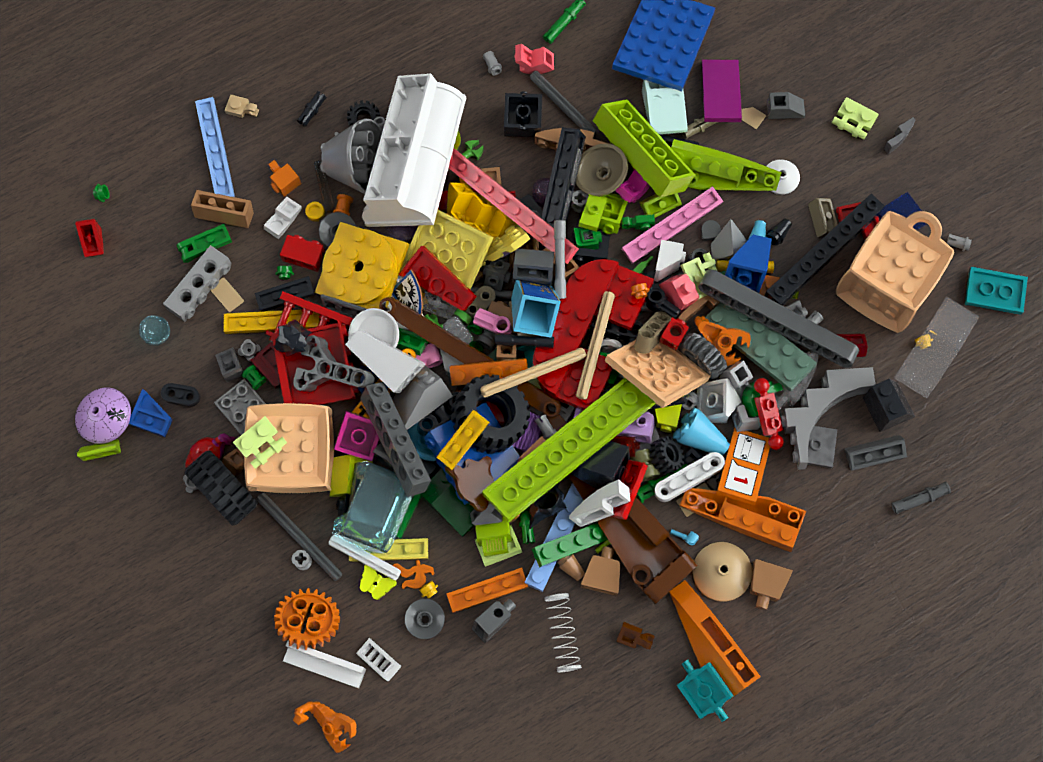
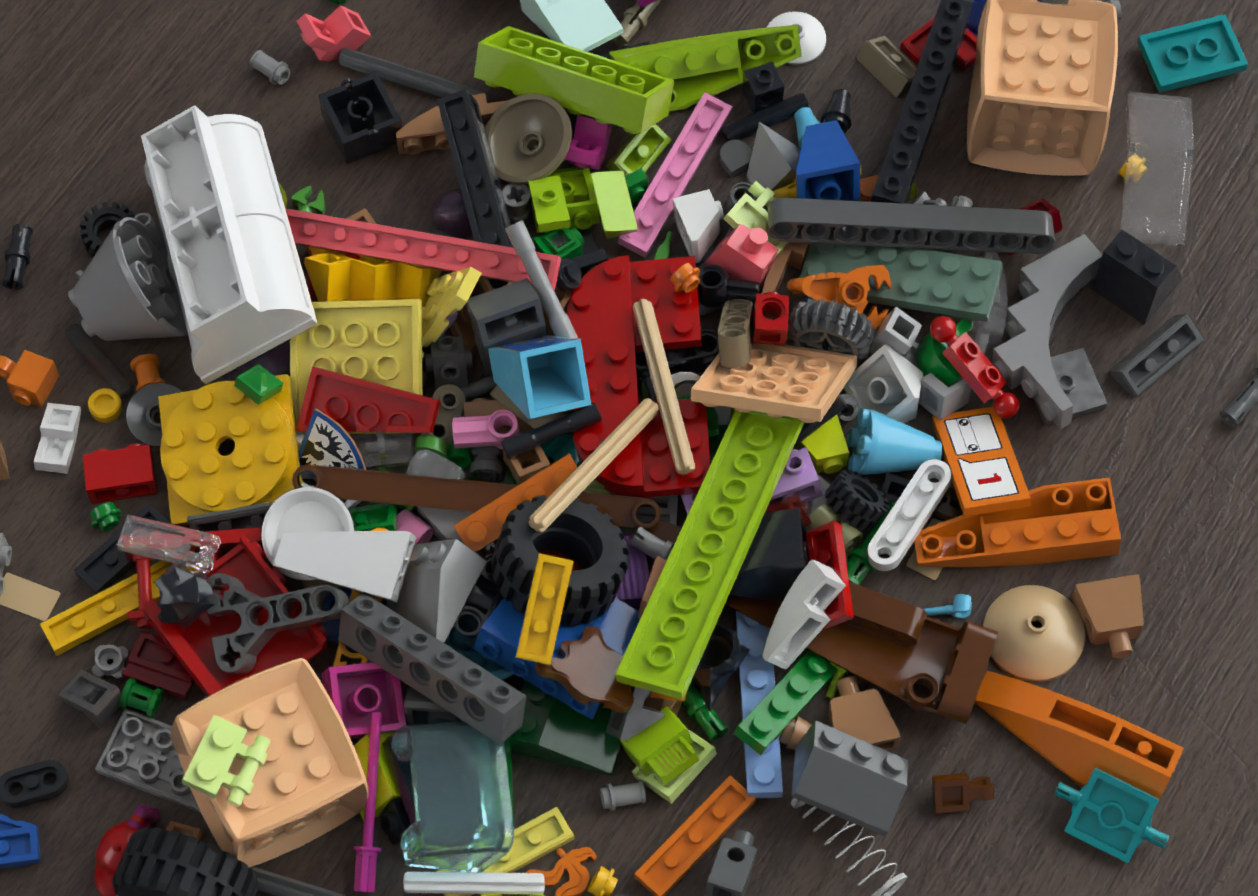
camera: 30 degrees left, 10 degrees down
none -> clear plate [117,514,221,573]
none -> green tile [234,364,283,405]
none -> dark pink piece [353,712,382,892]
none -> black plate [556,258,581,291]
none -> lime slope [590,171,638,239]
none -> light grey pin [600,781,646,811]
none -> black axle [722,93,809,142]
none -> black brick [742,61,785,113]
none -> dark grey slope [791,721,908,836]

